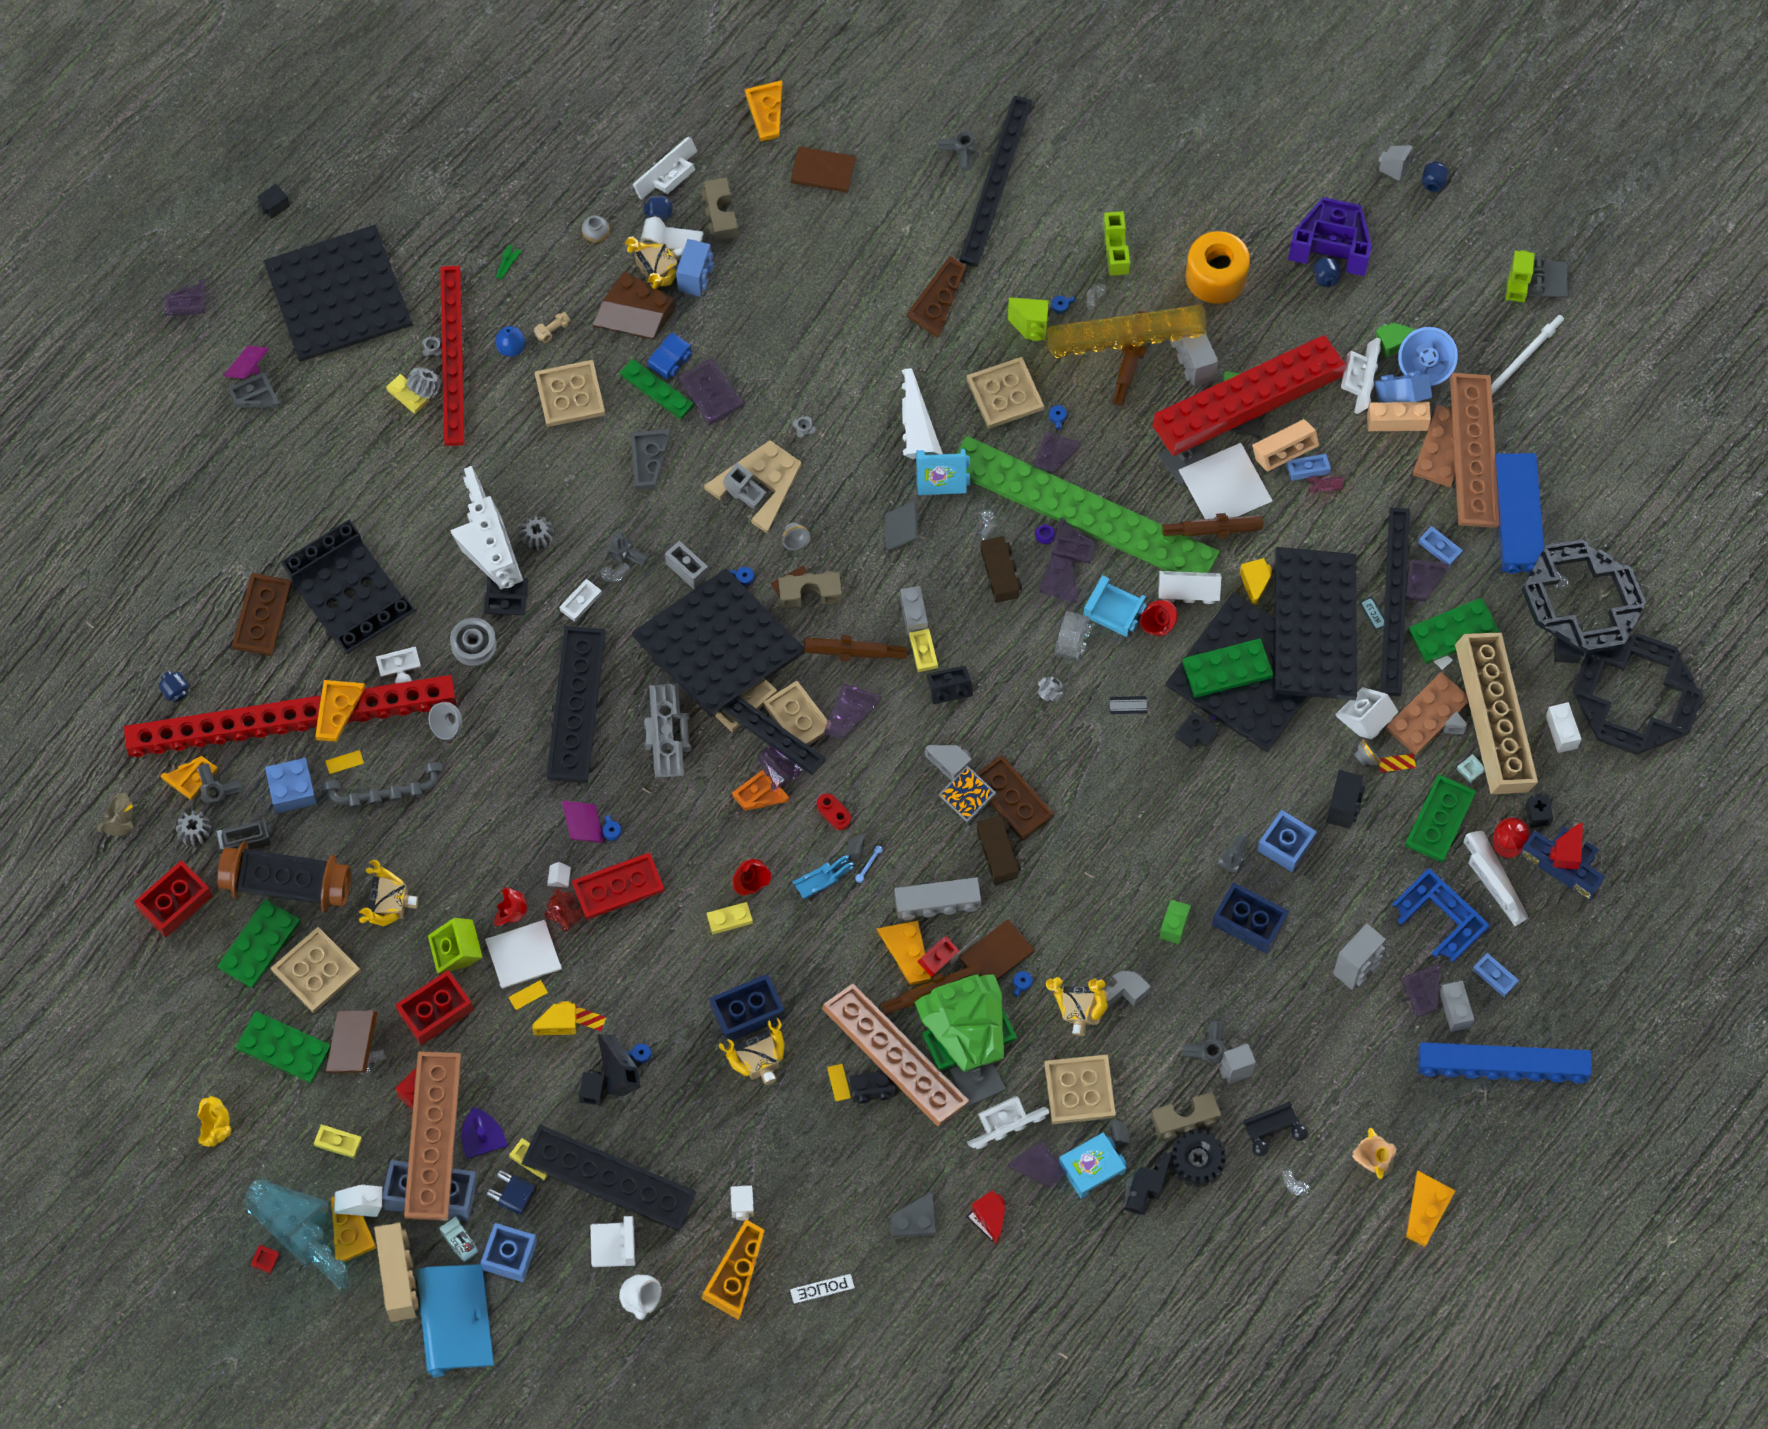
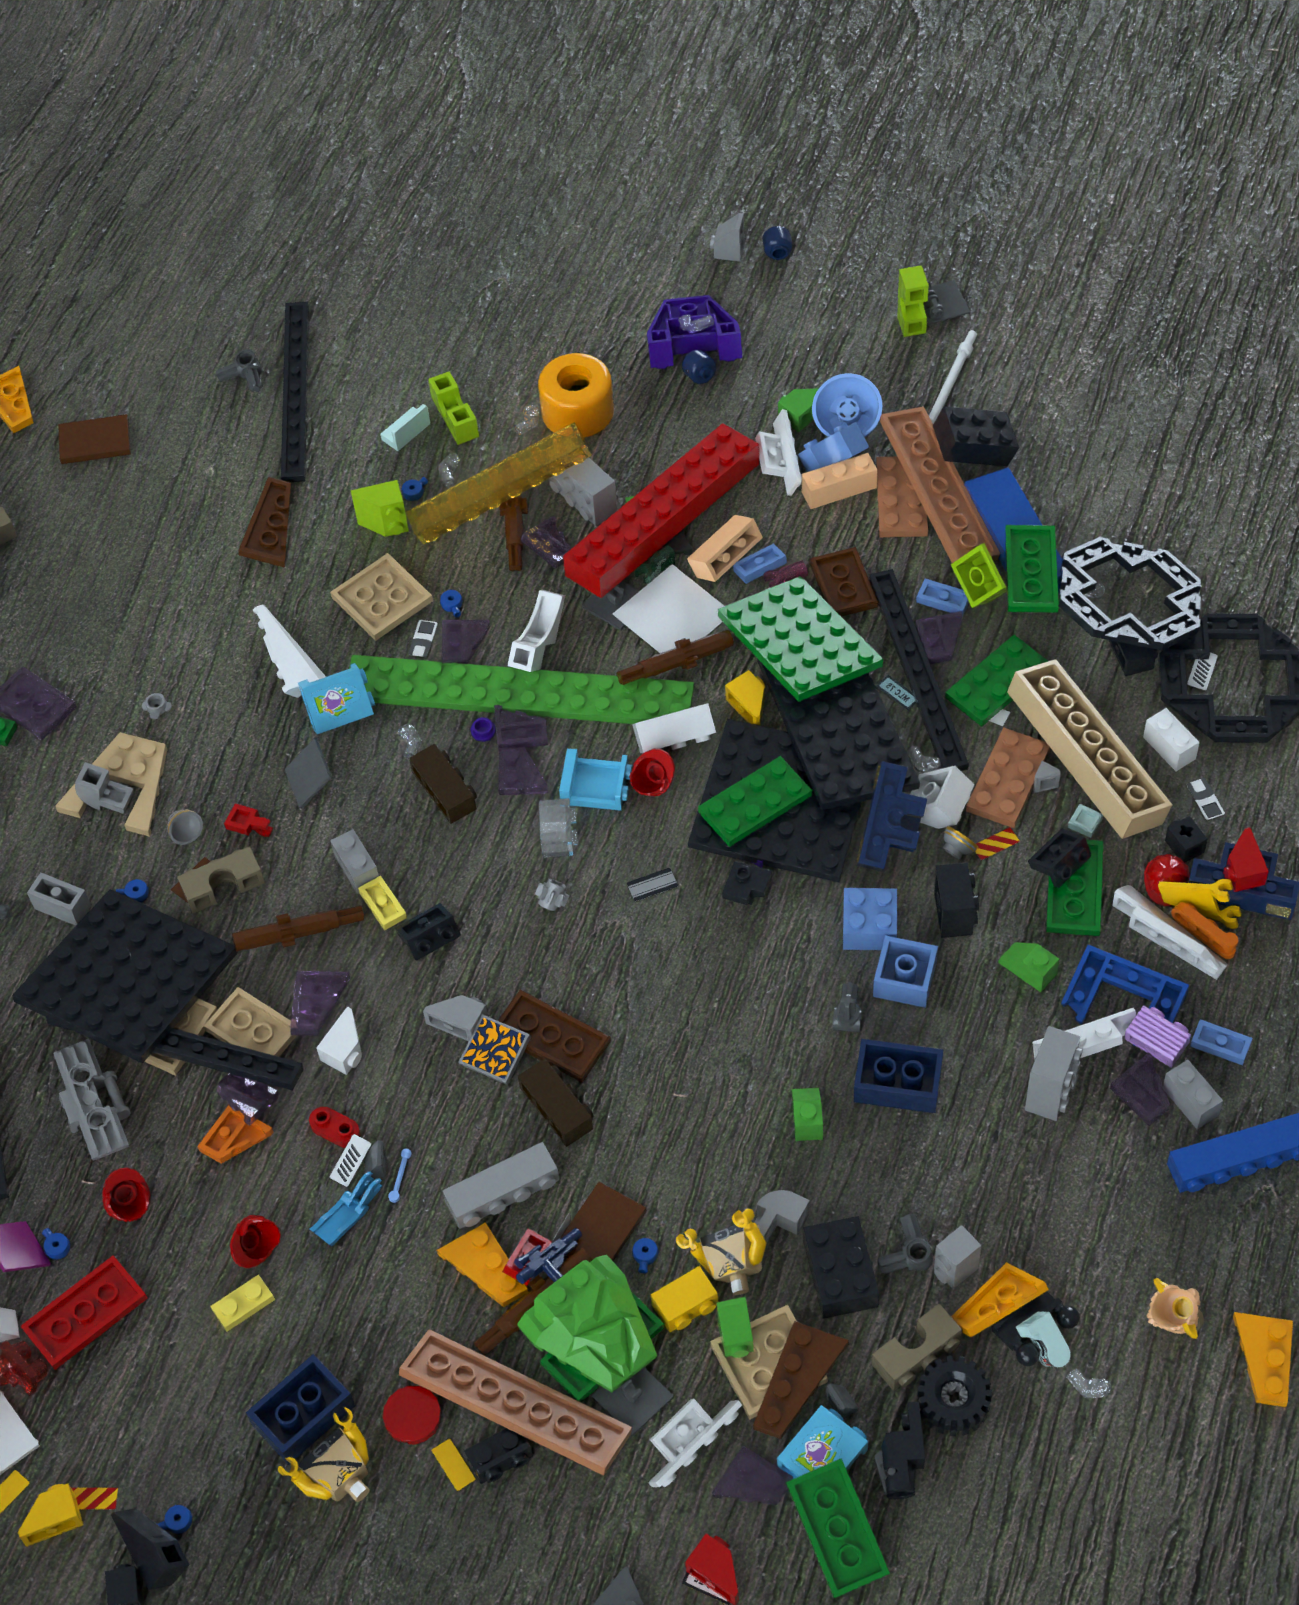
camera: 15 degrees left, 10 degrees down
none -> red piece [102,1167,151,1222]
none -> red plate [224,803,273,837]
none -> white slope [316,1007,362,1075]
none -> white sticker [330,1134,371,1187]
none -> light aqua panel [380,404,430,451]
none -> red tile [383,1386,442,1445]
none -> sticker [408,620,438,657]
none -> white arch [508,590,565,672]
none -> clear arm [514,404,539,435]
none -> dark blue piece [514,1228,582,1284]
none -> clear purple wing [521,516,571,569]
none -> clear green plate [635,545,675,584]
none -> yellow brick [651,1266,718,1333]
none -> clear arm [678,314,714,331]
none -> bright green slope [716,1297,754,1358]
none -> plate [718,576,883,702]
none -> reddish brown wing [753,1321,849,1439]
none -> green plate [785,1458,890,1598]
none -> black brick [803,1216,879,1319]
none -> reddish brown tile [809,547,878,617]
none -> medium blue brick [843,888,897,950]
none -> dark blue piece [856,761,927,872]
none -> clear arm [908,746,941,773]
none -> black brick [933,406,1020,467]
none -> lime slope [950,543,1007,608]
none -> light orange wing [951,1262,1049,1337]
none -> bright green slope [998,942,1060,992]
none -> green plate [1005,525,1059,613]
none -> light aqua leg [1016,1312,1070,1367]
none -> black bracket [1028,828,1091,888]
none -> white bracket [1032,1008,1136,1060]
none -> lavender brick [1125,1006,1191,1068]
none -> yellow flag [1158,879,1242,929]
none -> orange plate [1171,902,1238,959]
none -> white sticker [1187,653,1218,690]
none -> sticker [1187,778,1225,820]

